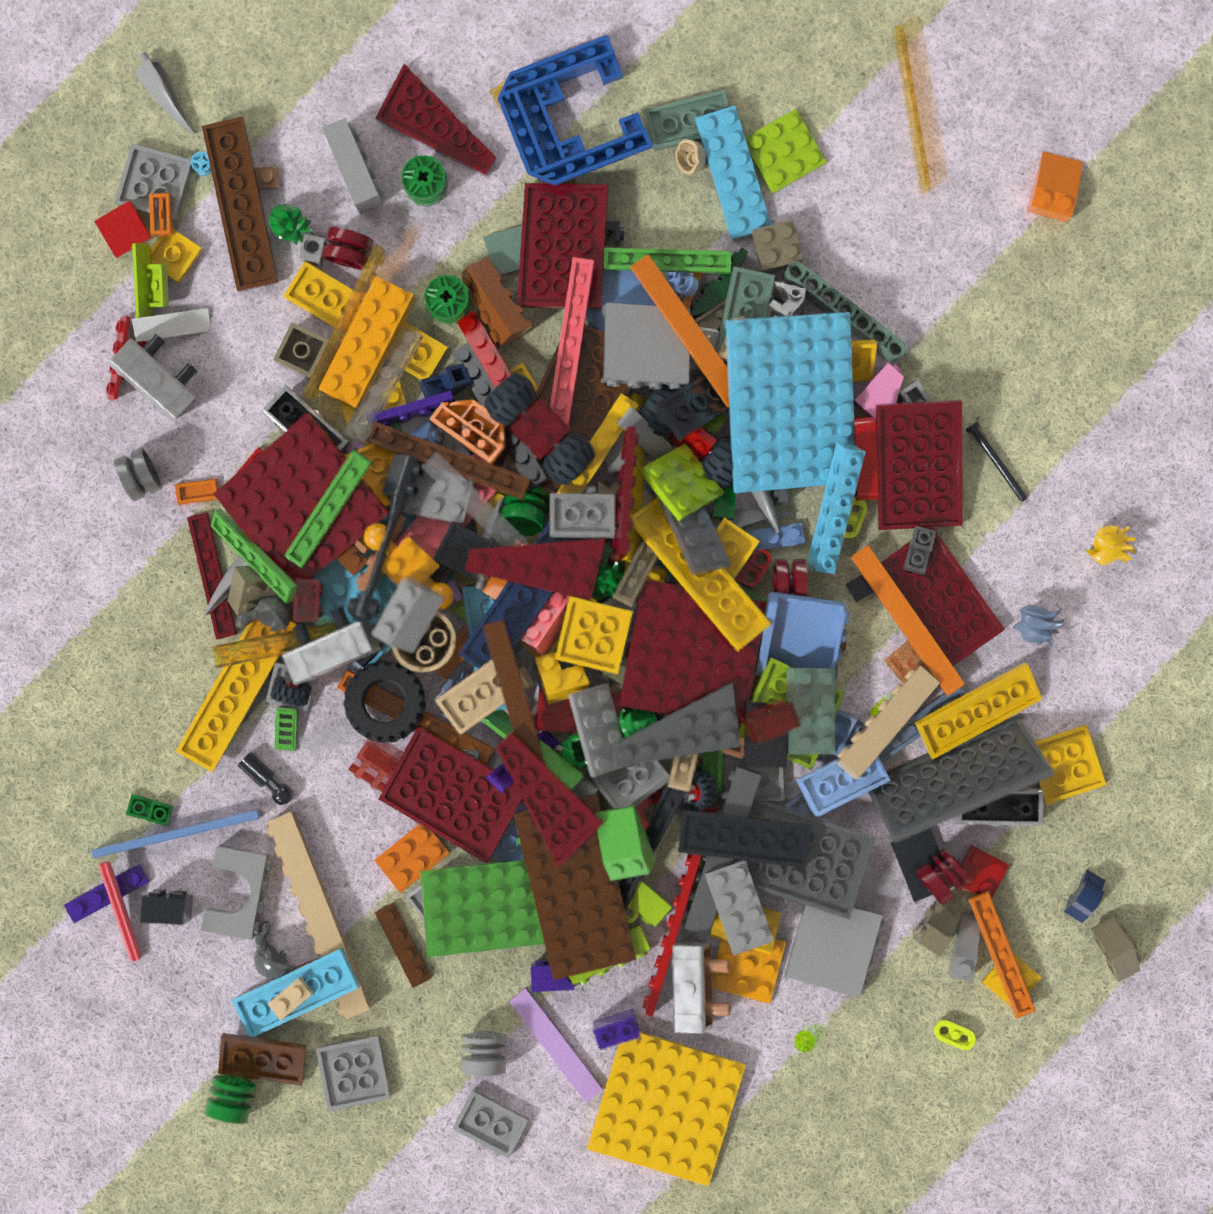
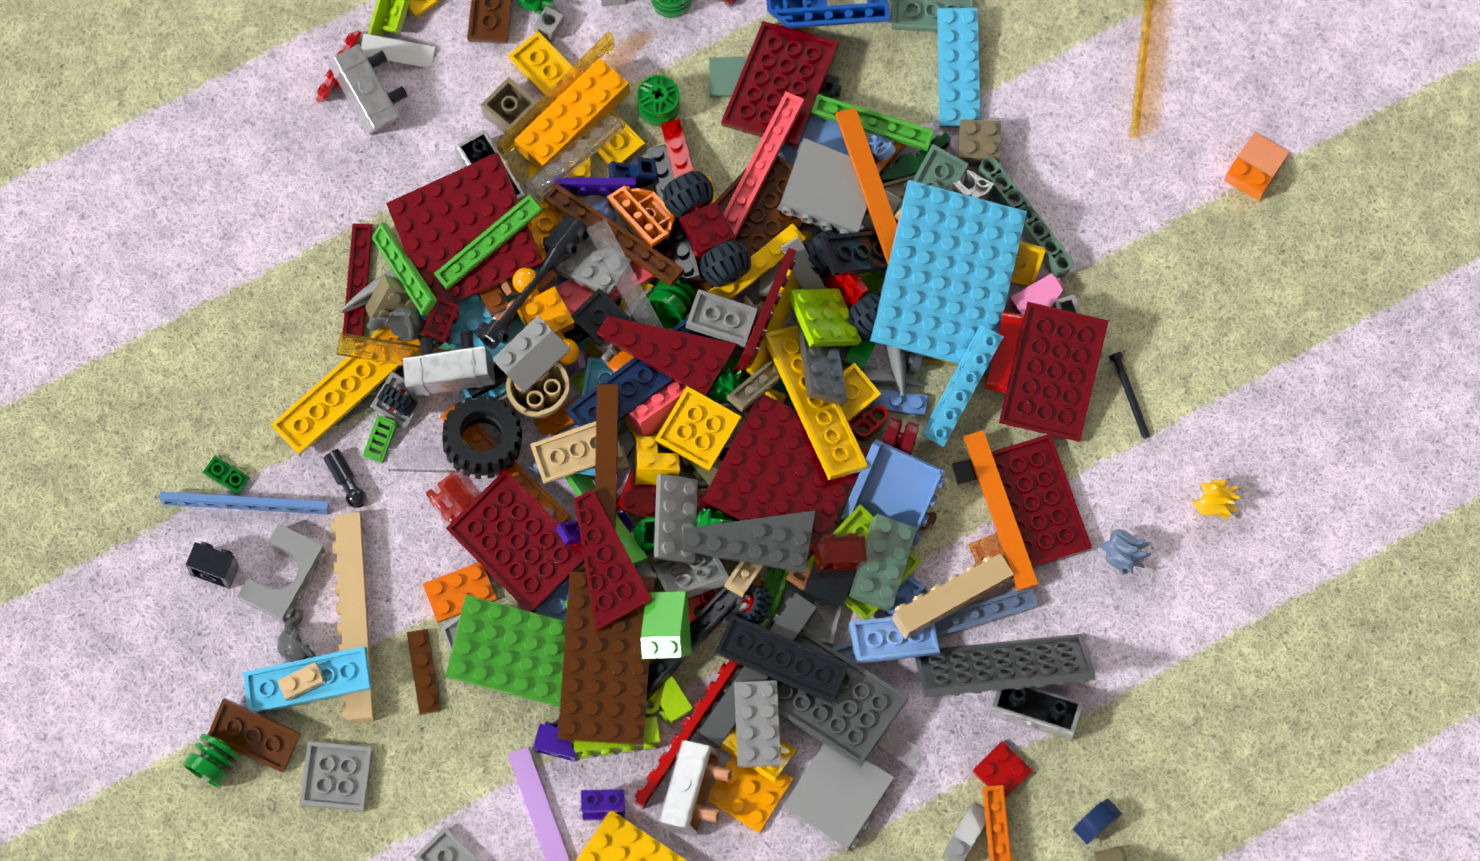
camera: 15 degrees right, 15 degrees down
dark purple plate [64,864,149,923] -> none
coral axle [99,861,142,961] -> none
flat silver wheel [114,447,162,502] -> none
orange tile [175,479,219,505] -> none
dark red wheel [321,227,374,270] -> none
dark orange wedge [461,258,533,348] -> none
light grey wheel [461,1031,506,1076] -> none
tan helmet [675,139,706,175] -> none
lime plate [745,109,827,195] -> none
neon yellow plate [844,498,867,539] -> none
black tile [890,828,952,902] -> none
flat silver slope [903,526,936,575] -> none
dark tan brick [913,903,960,957] -> none
yellow plate [915,662,1043,759] -> none
dark red wheel [915,849,972,906] -> none
yellow plate [1034,725,1106,805] -> none

